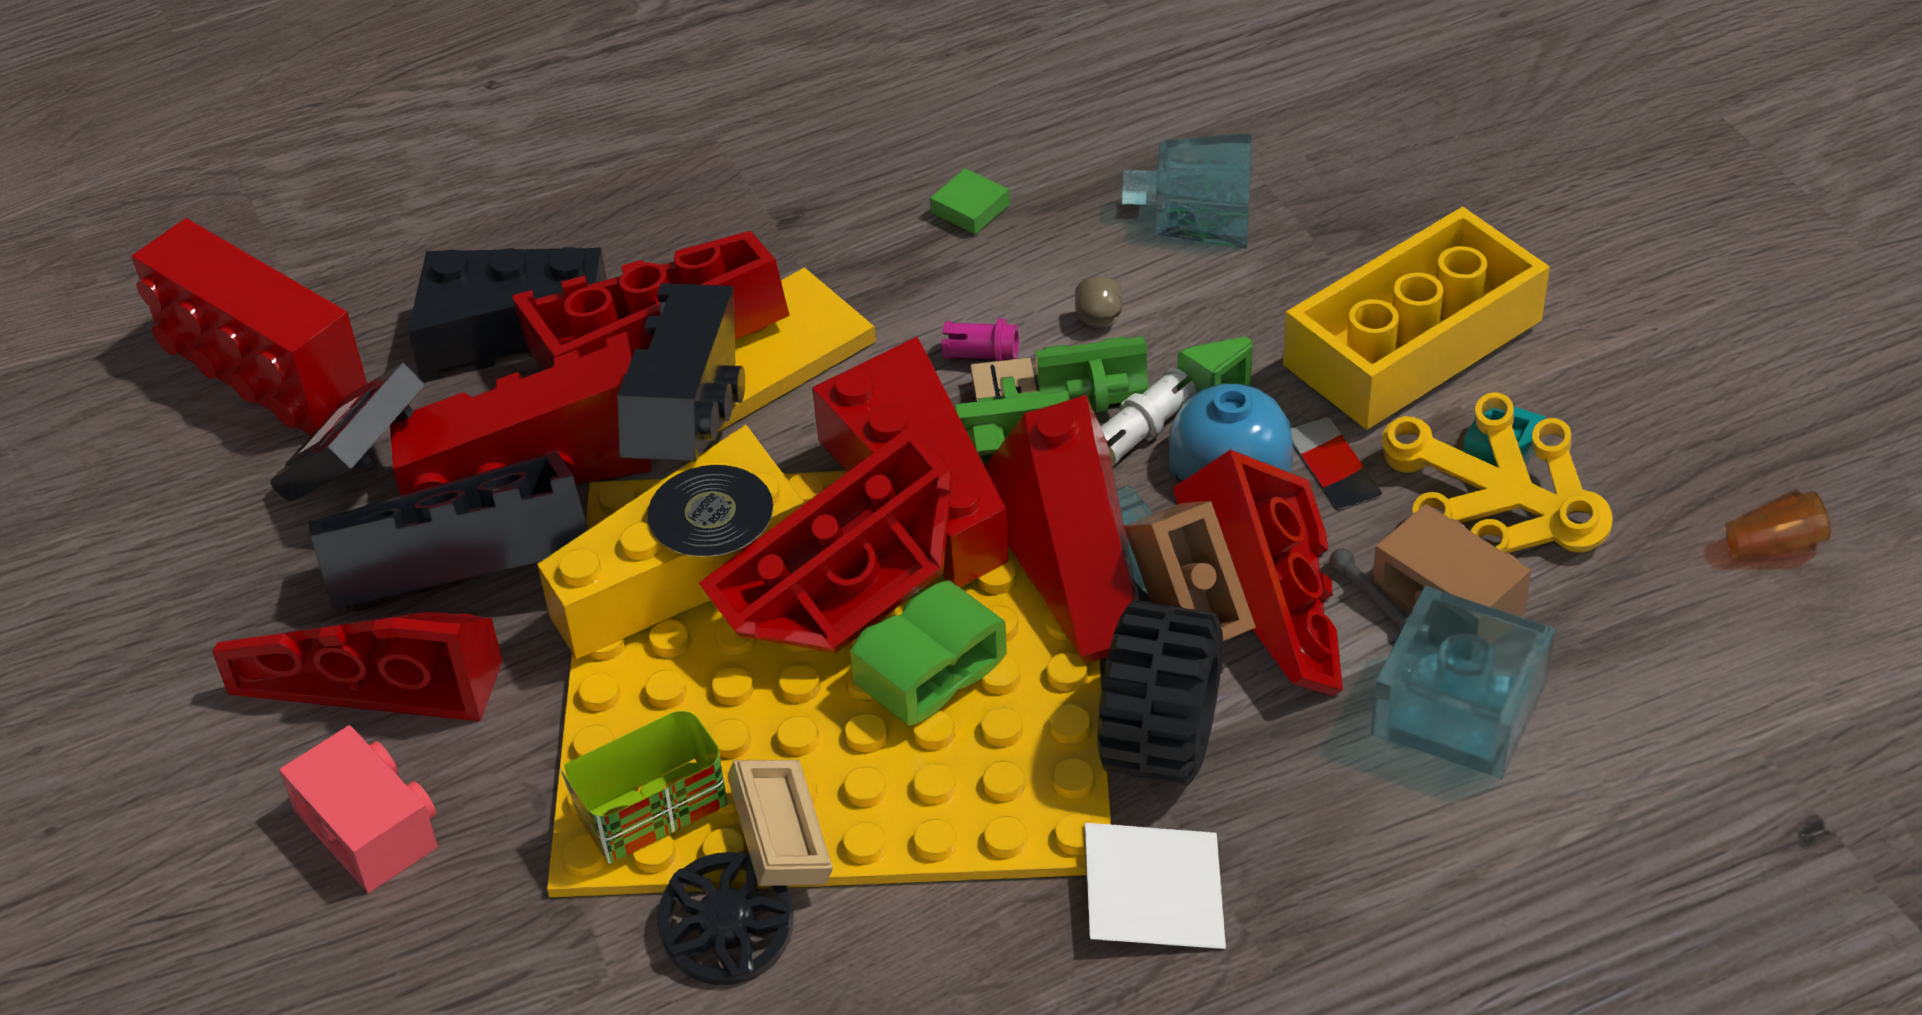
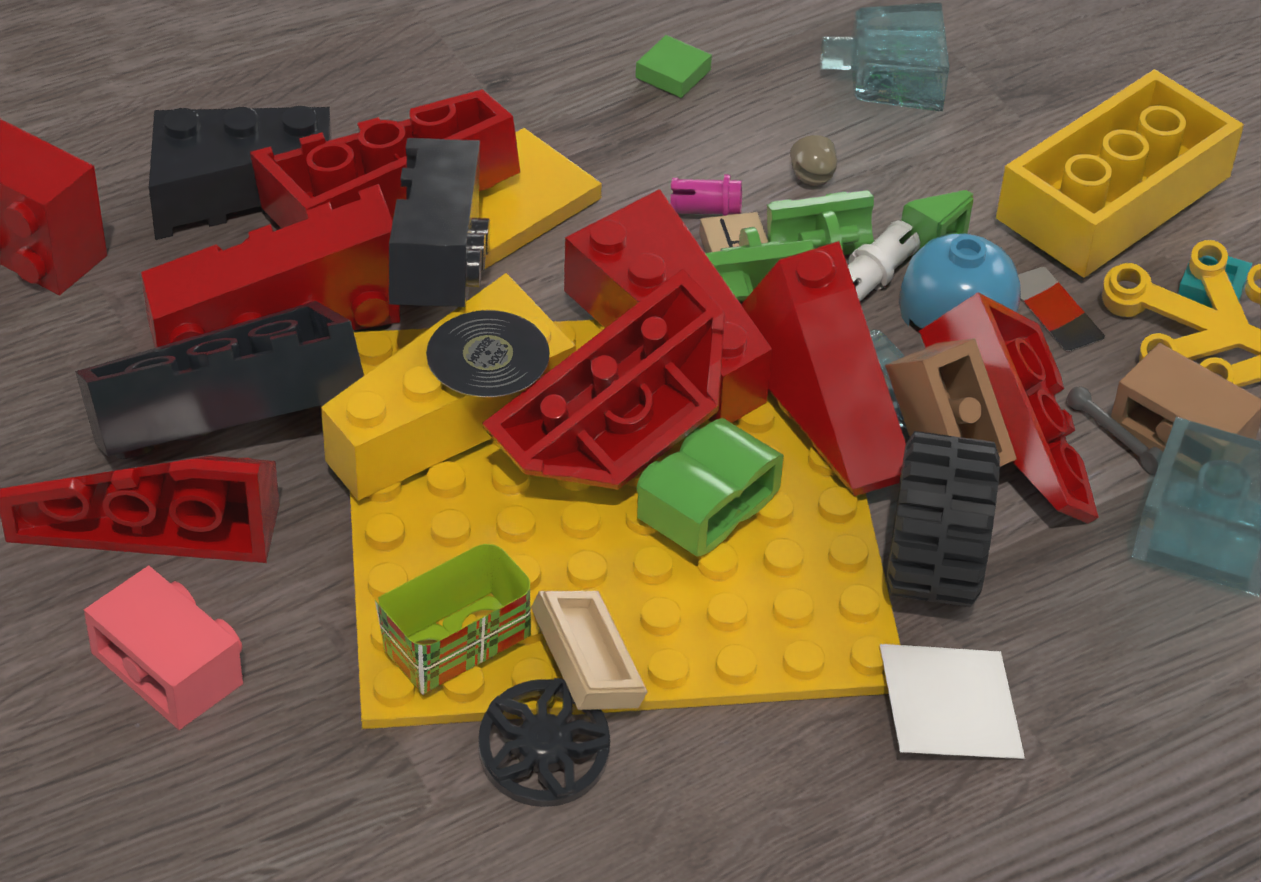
camera: 10 degrees left, 0 degrees up
container [270,363,425,501] -> none

